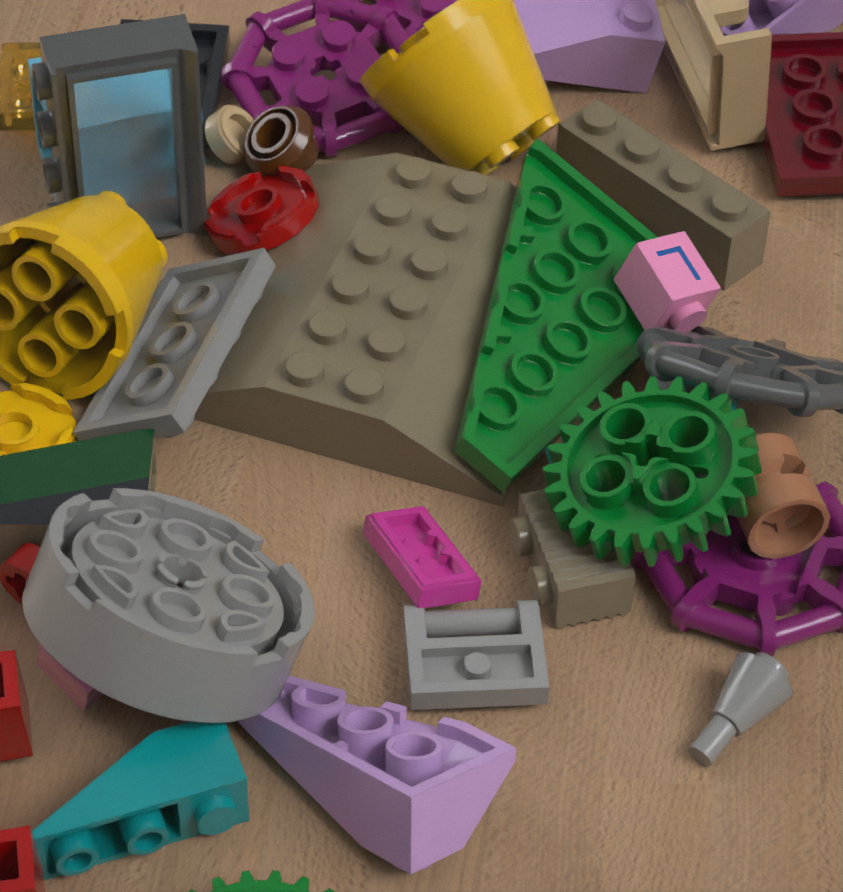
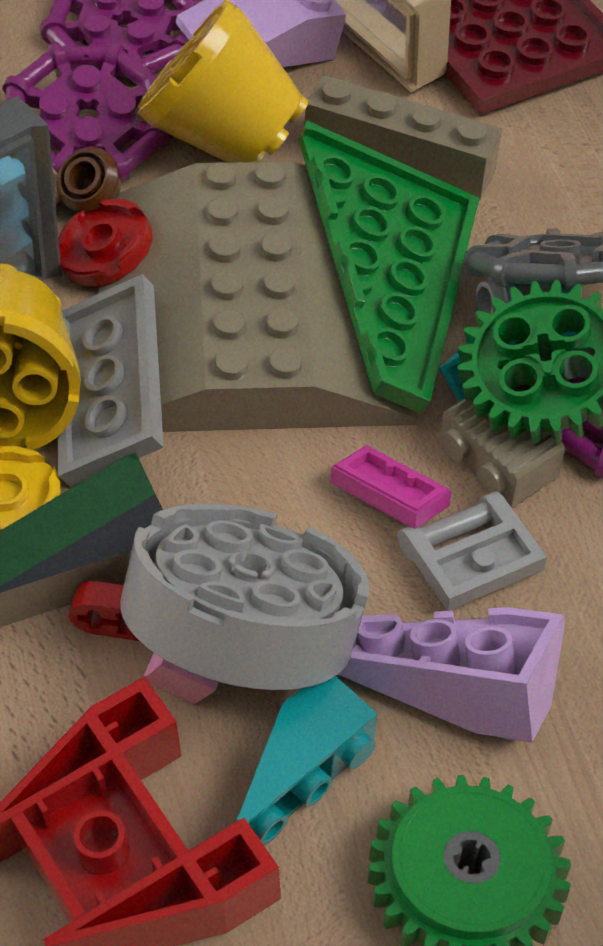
camera: 25 degrees left, 5 degrees up
bright pink brick [614,231,721,332] -> none

